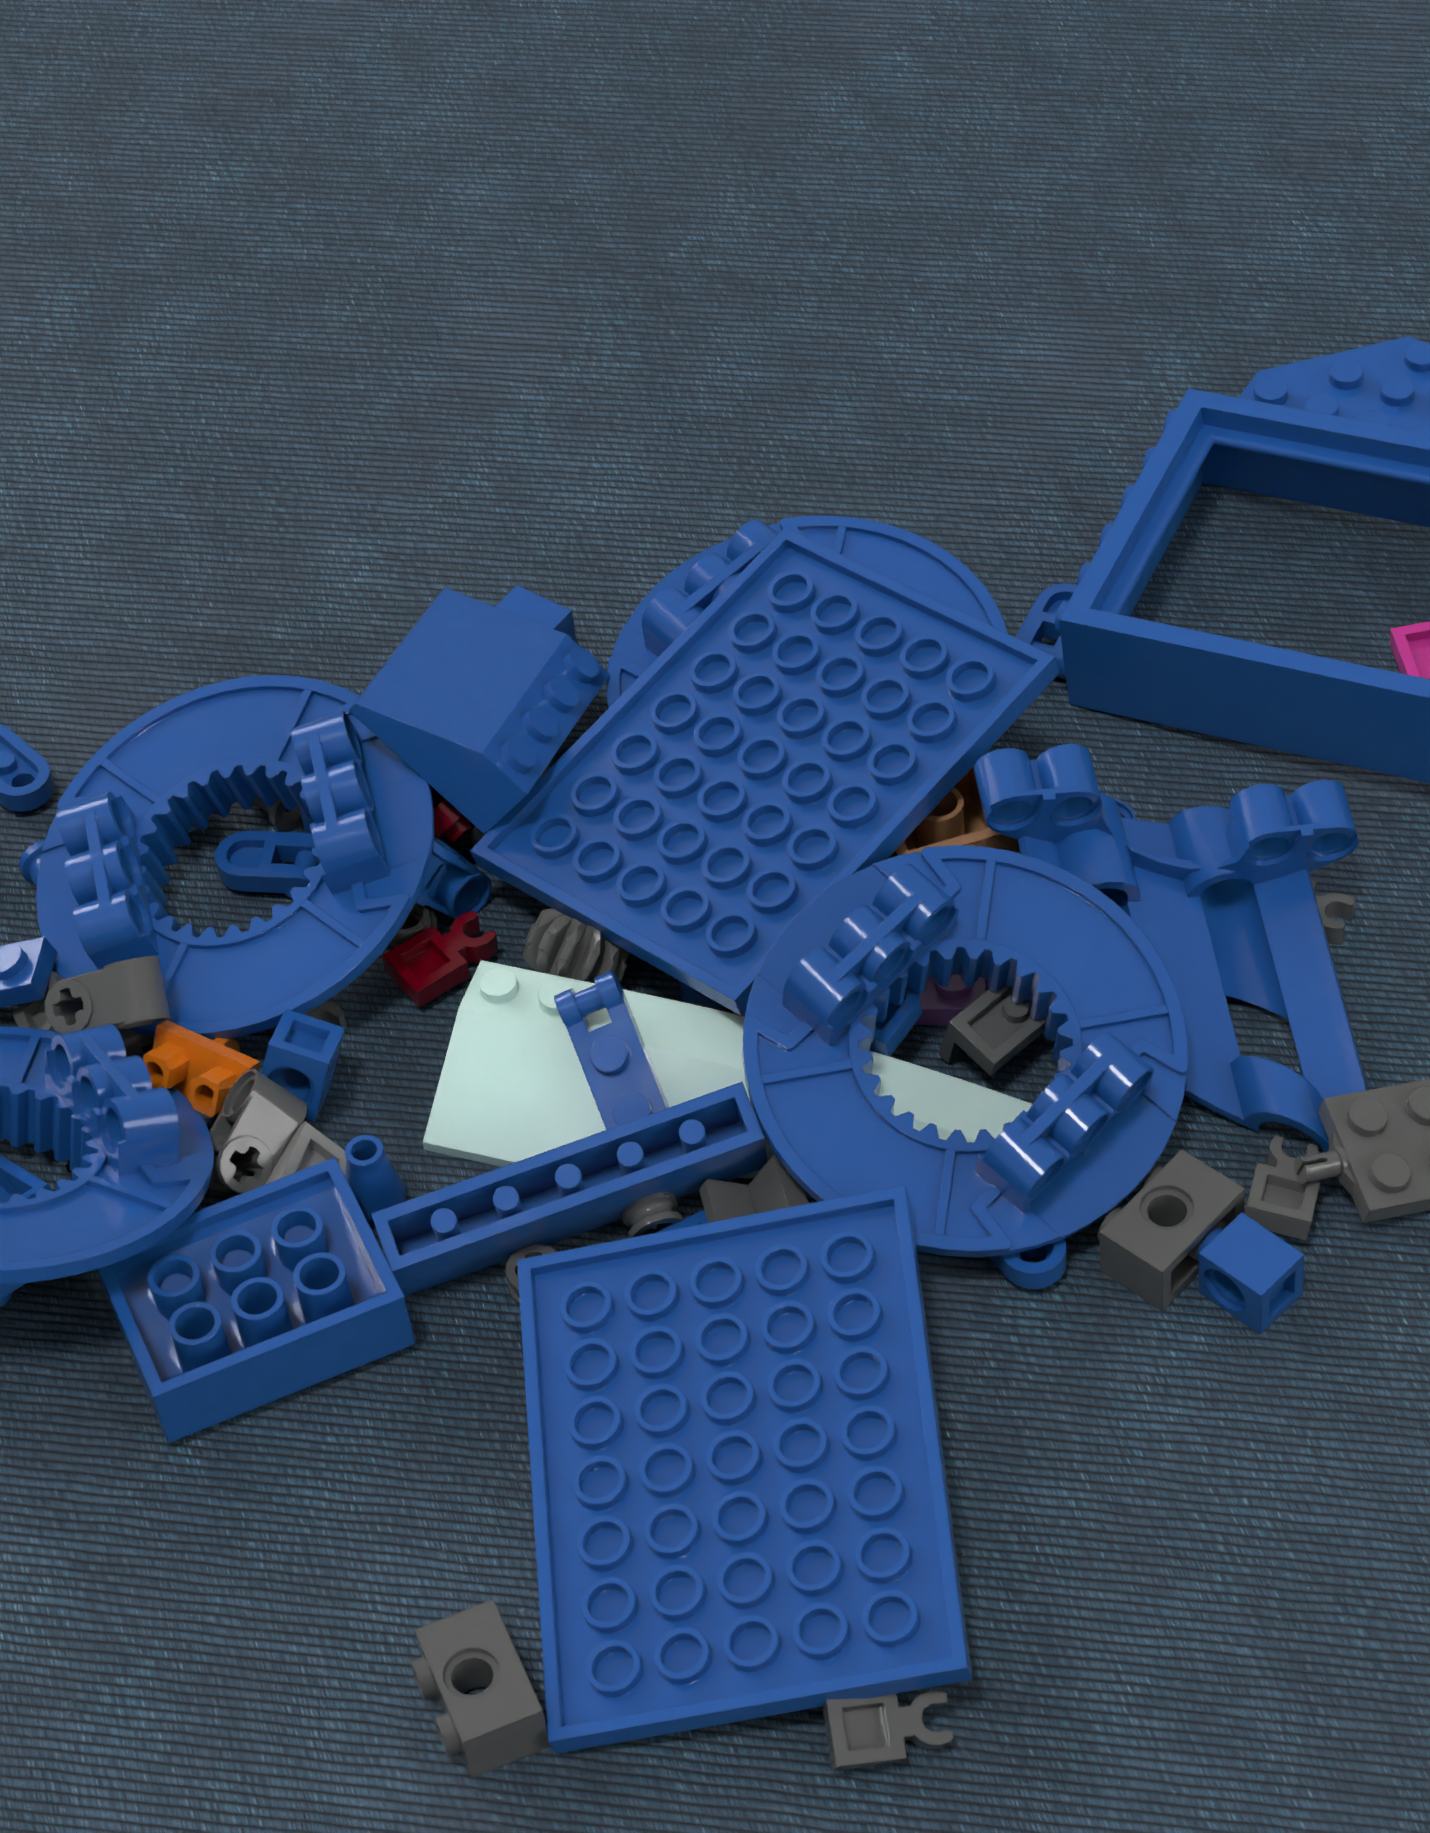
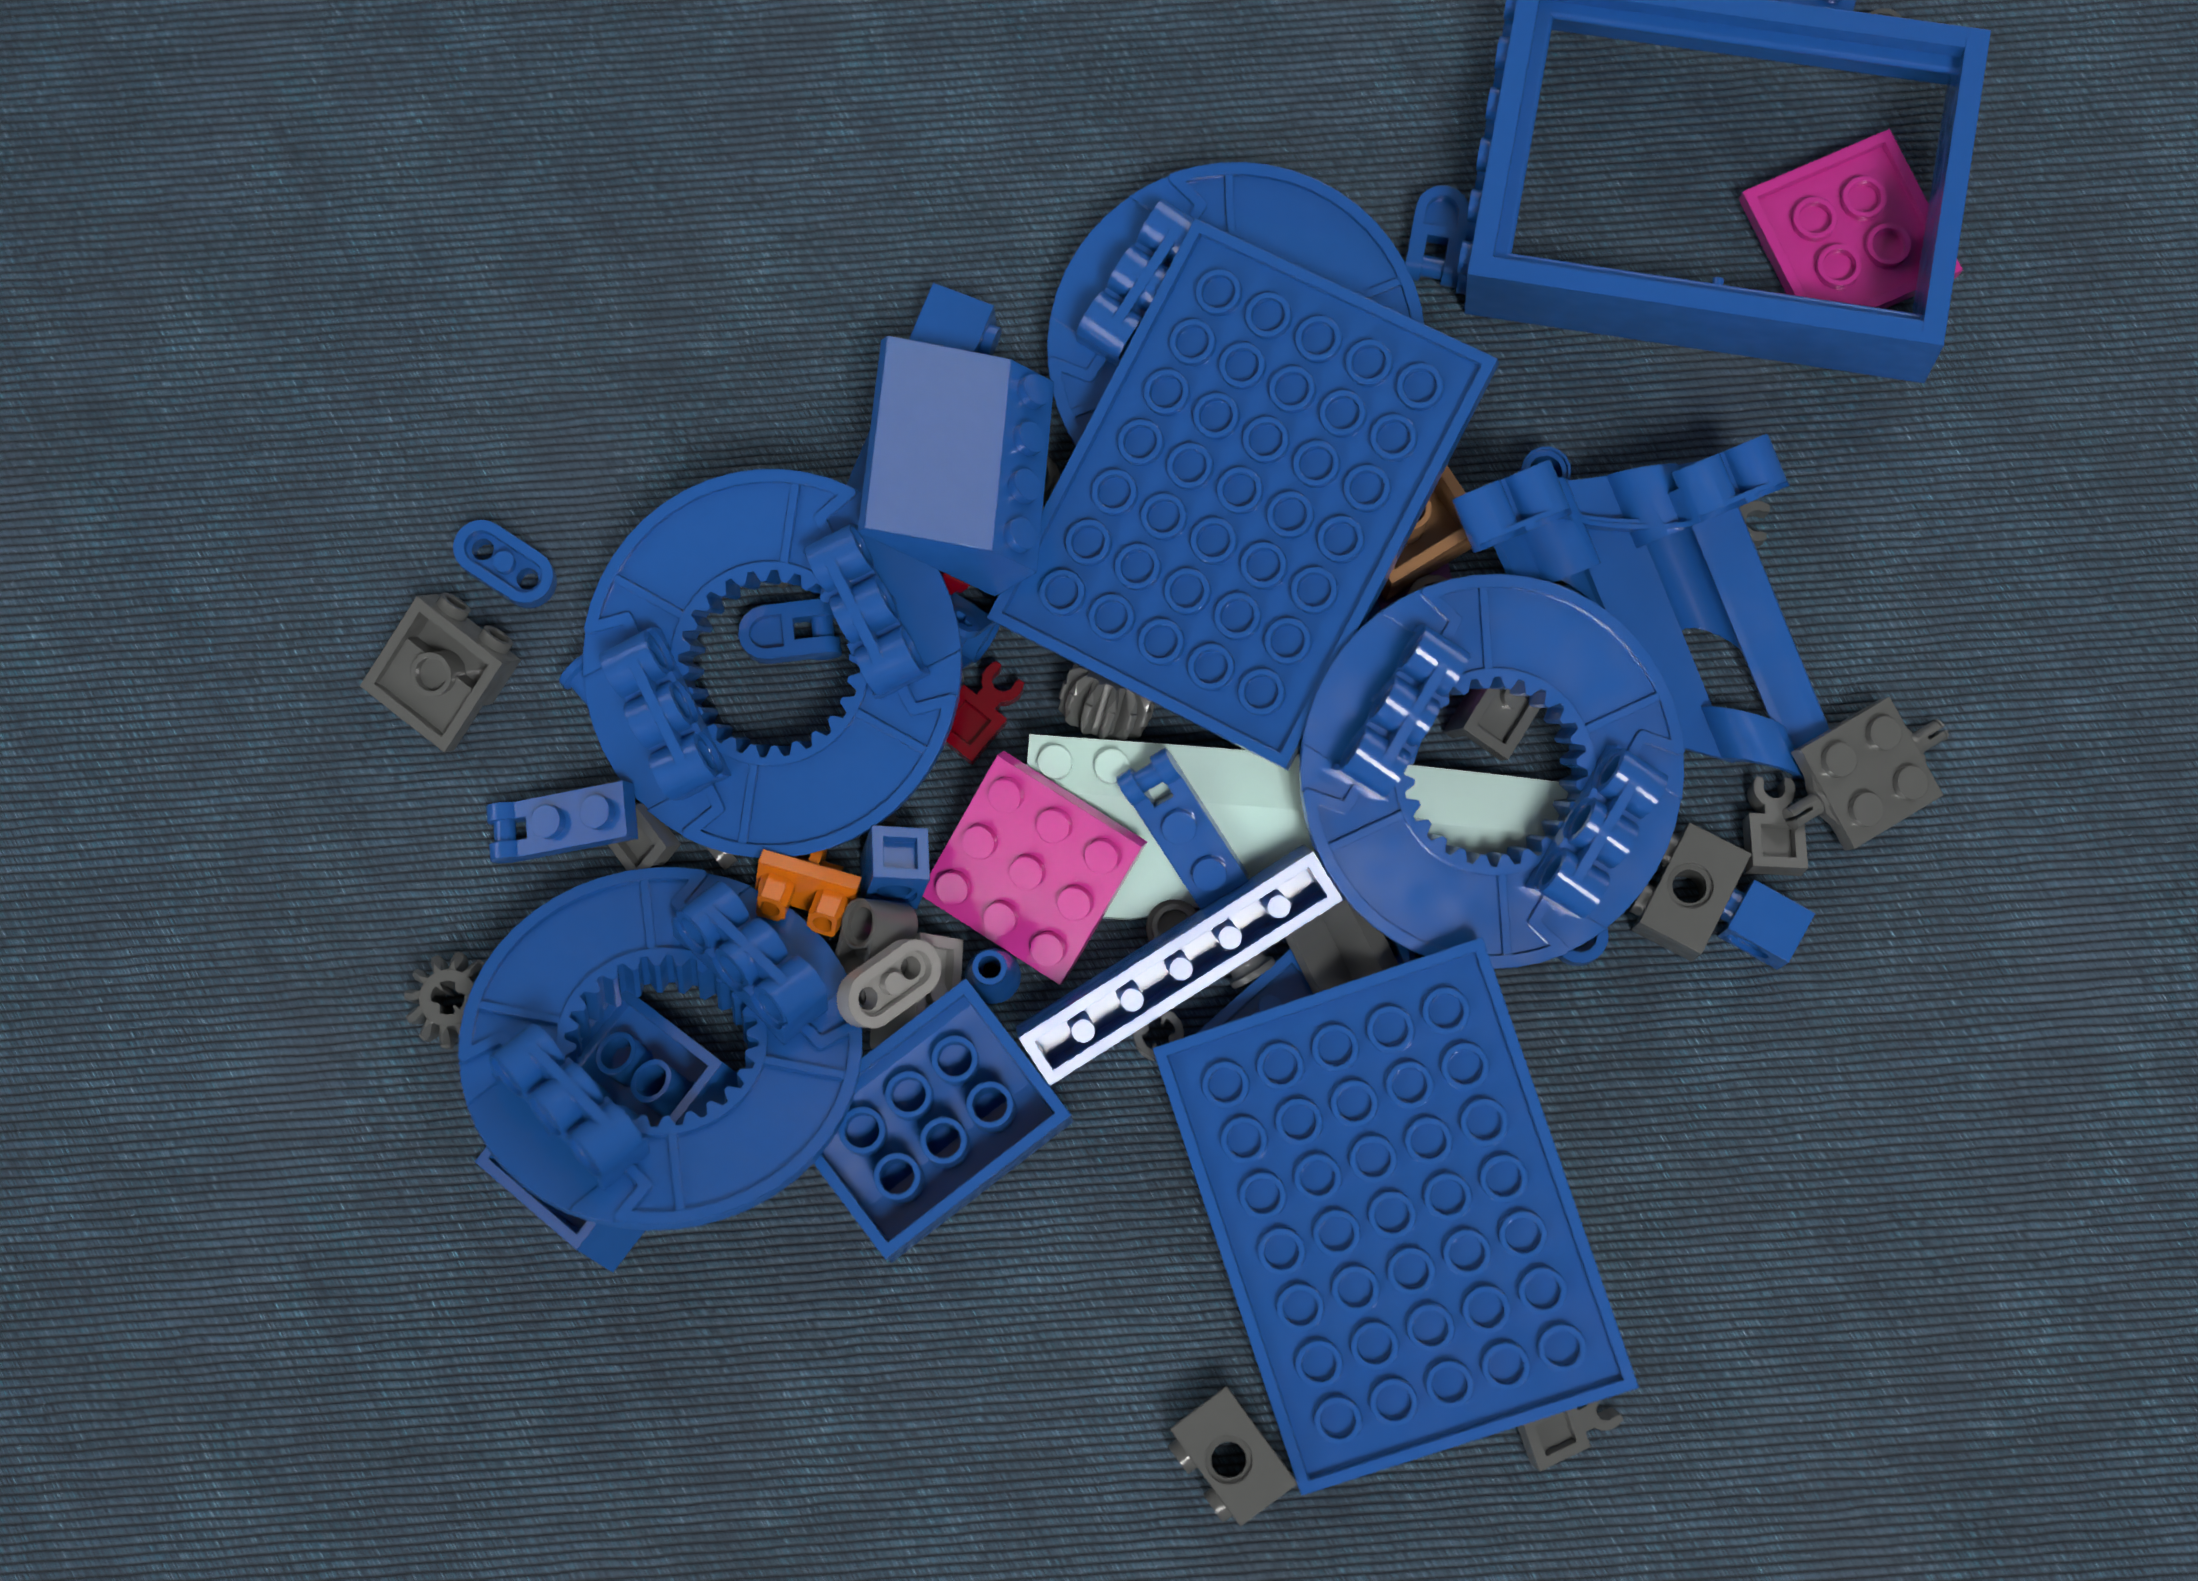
camera: 15 degrees left, 30 degrees up
dark grey piece [45,956,171,1034] -> none
none -> light grey plate [837,939,942,1028]
none -> dark pink plate [923,751,1147,985]

